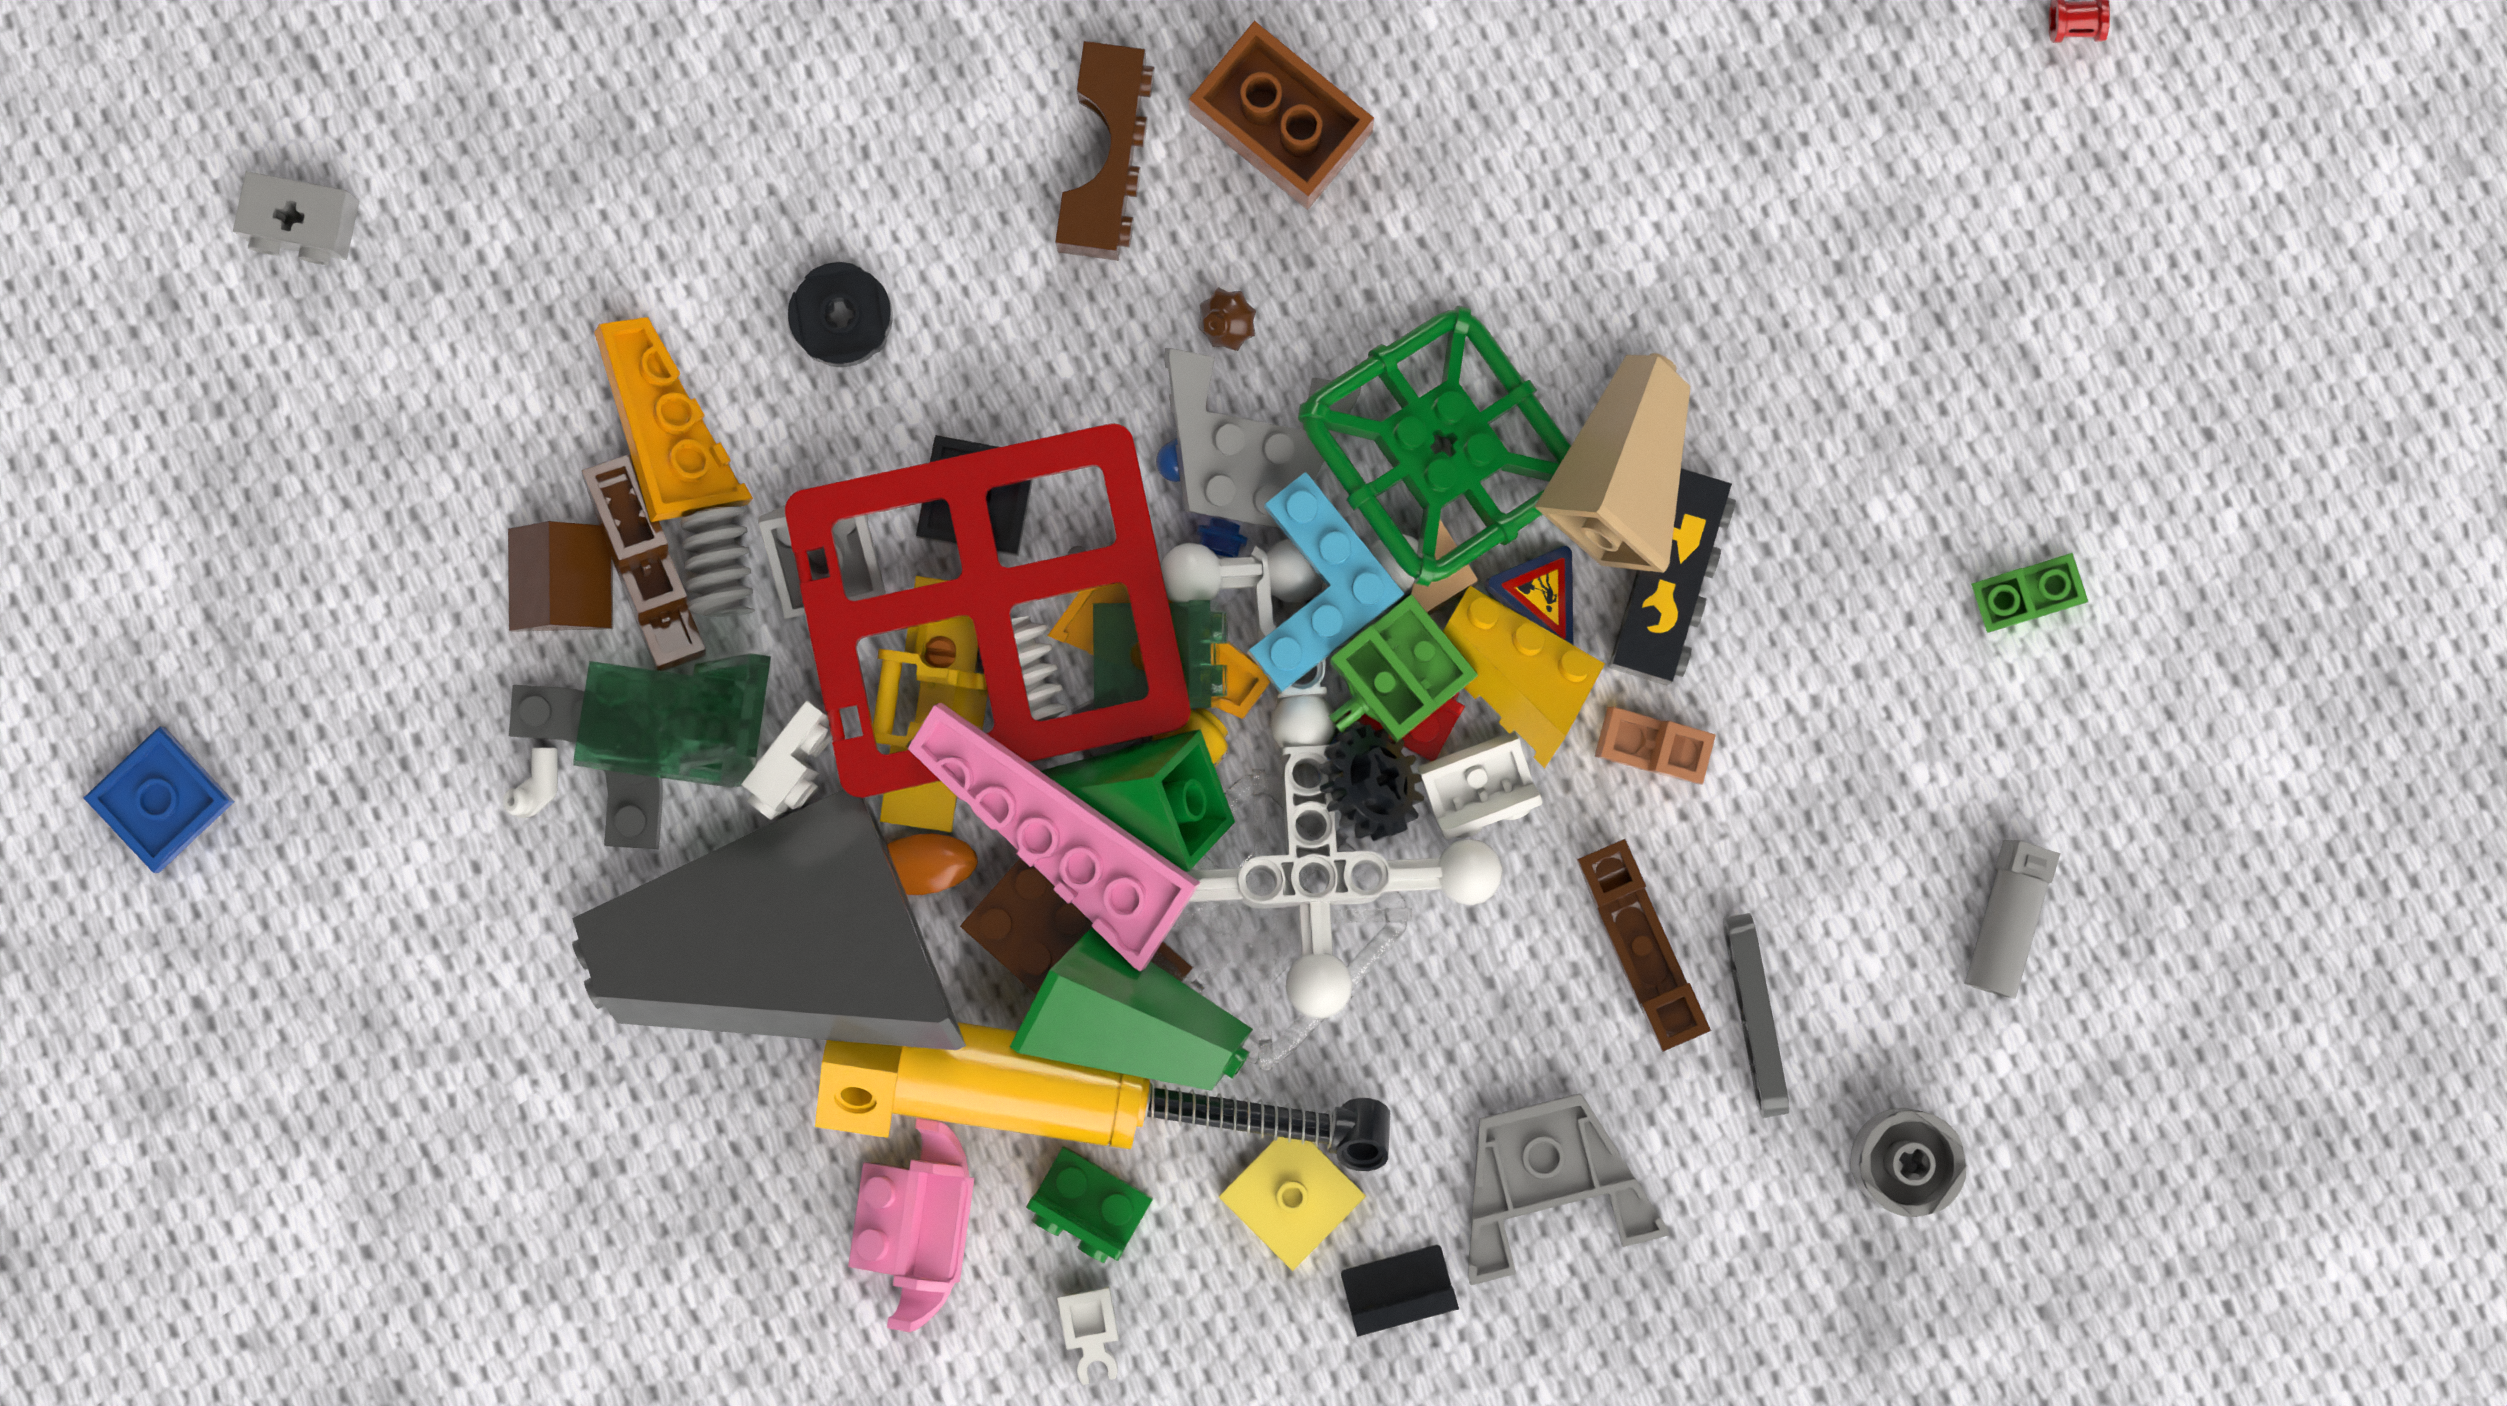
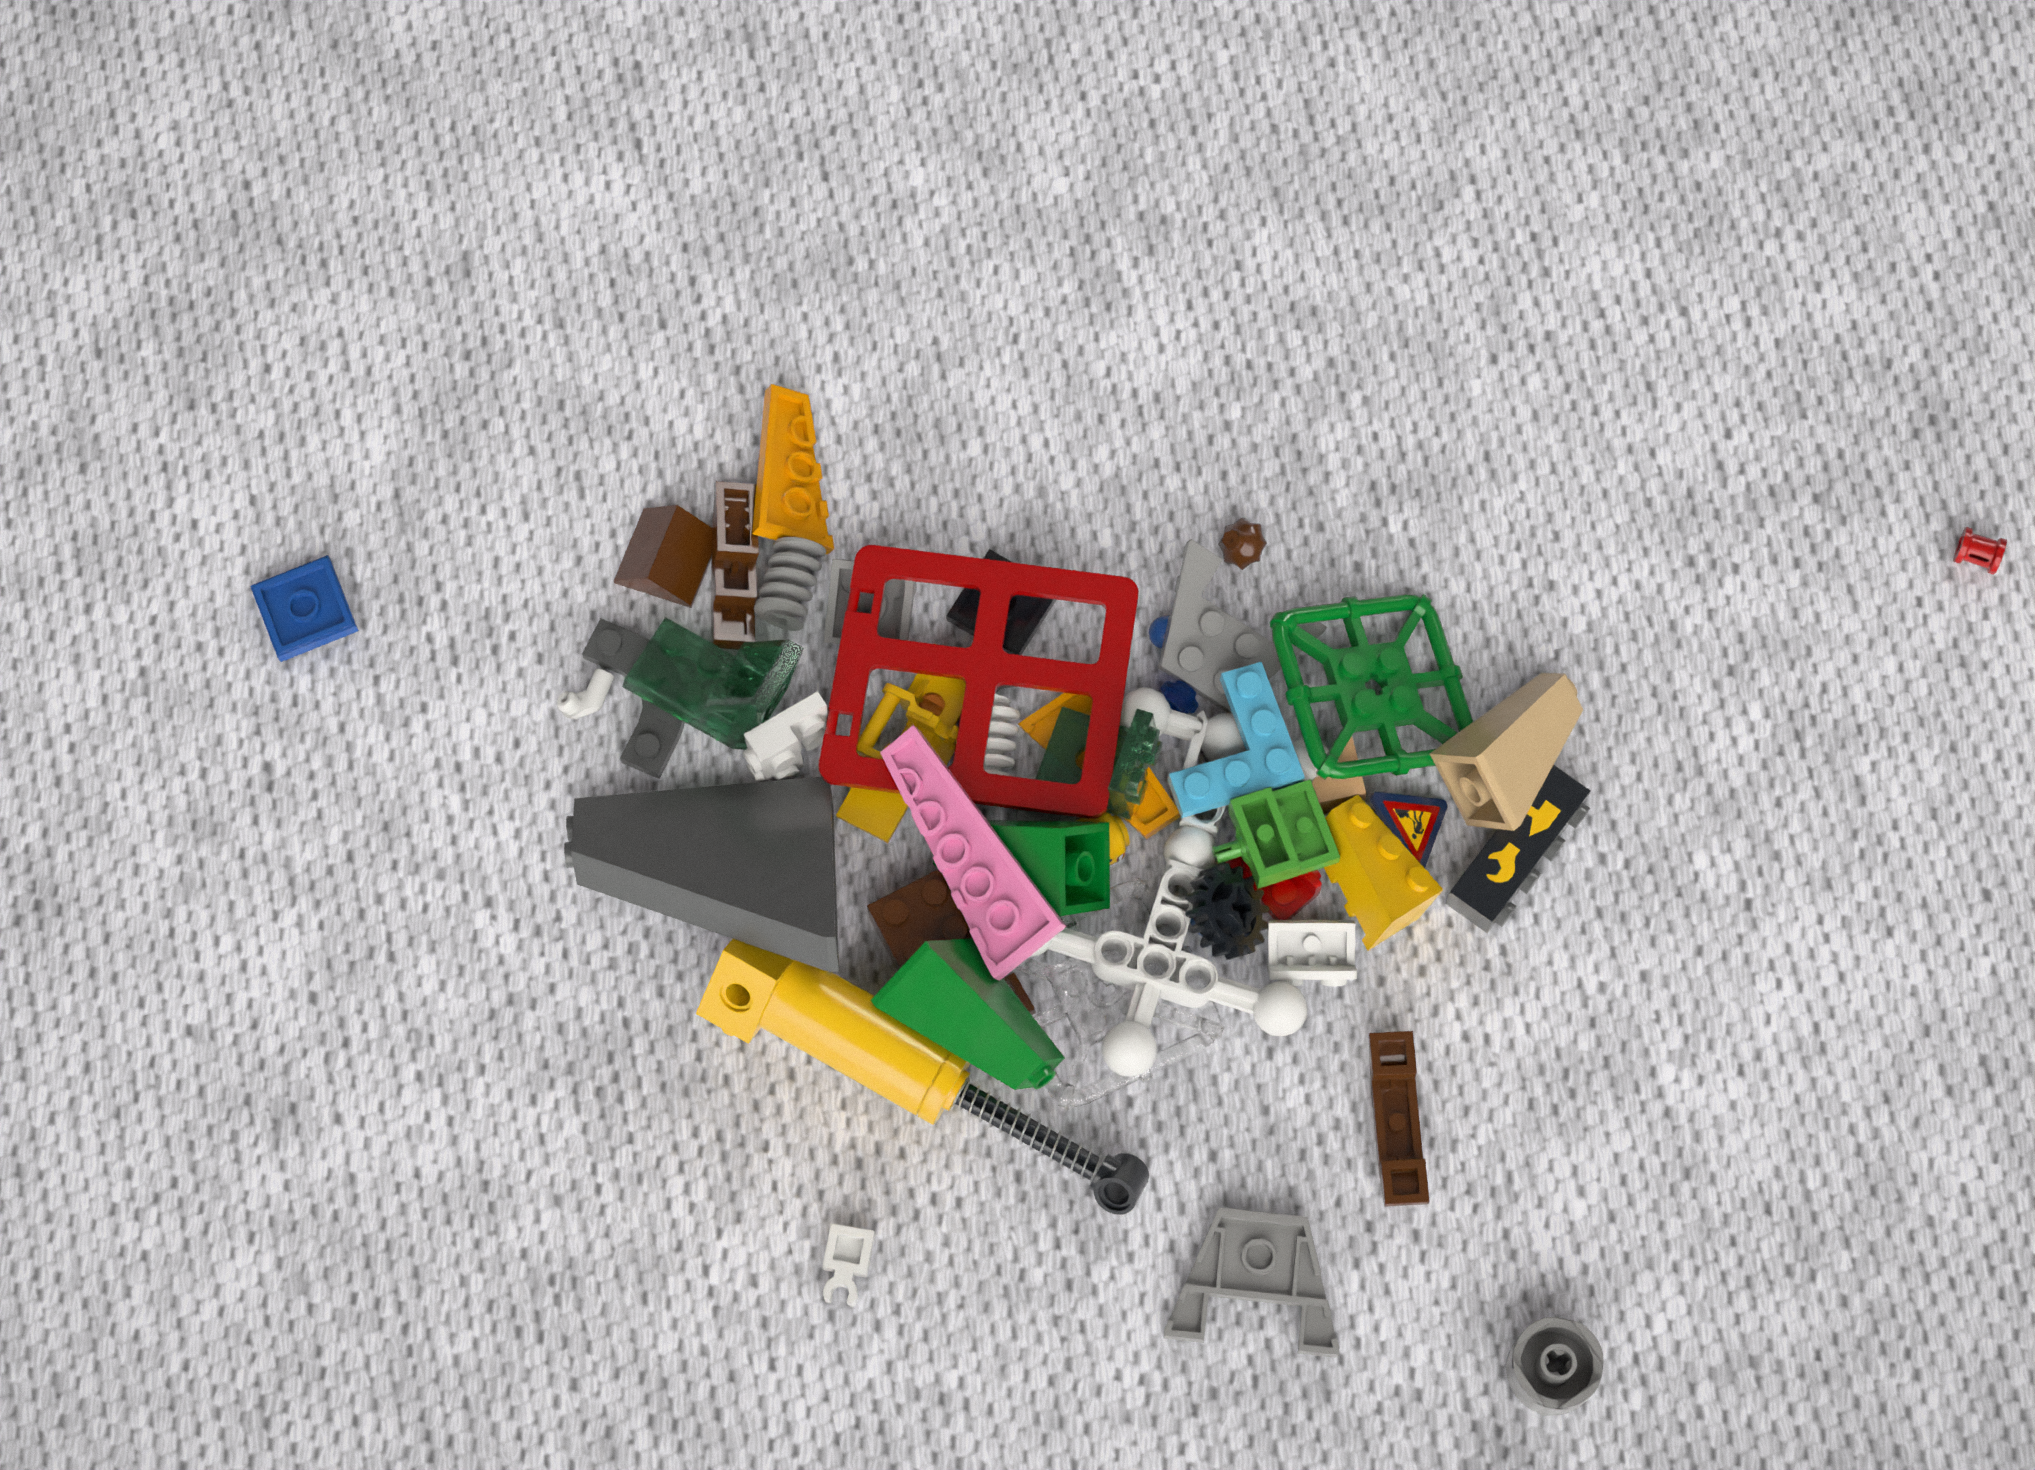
camera: 20 degrees right, 15 degrees down
light grey brick [233,171,359,265] -> none
black plate [788,262,893,367] -> none
bright pink plate [848,1118,974,1332] -> none
orange arm [887,834,978,895] -> none
green bracket [1026,1146,1153,1263] -> none
reddish brown arch [1055,41,1155,261] -> none
dark orange brick [1188,20,1374,210] -> none
light yellow plate [1218,1137,1366,1271] -> none
black panel [1341,1244,1459,1337] -> none
nougat slope [1594,707,1716,785] -> none
dark grey beam [1723,913,1789,1118] -> none
light grey piece [1964,840,2061,999] -> none
bright green slope [1971,553,2088,633] -> none

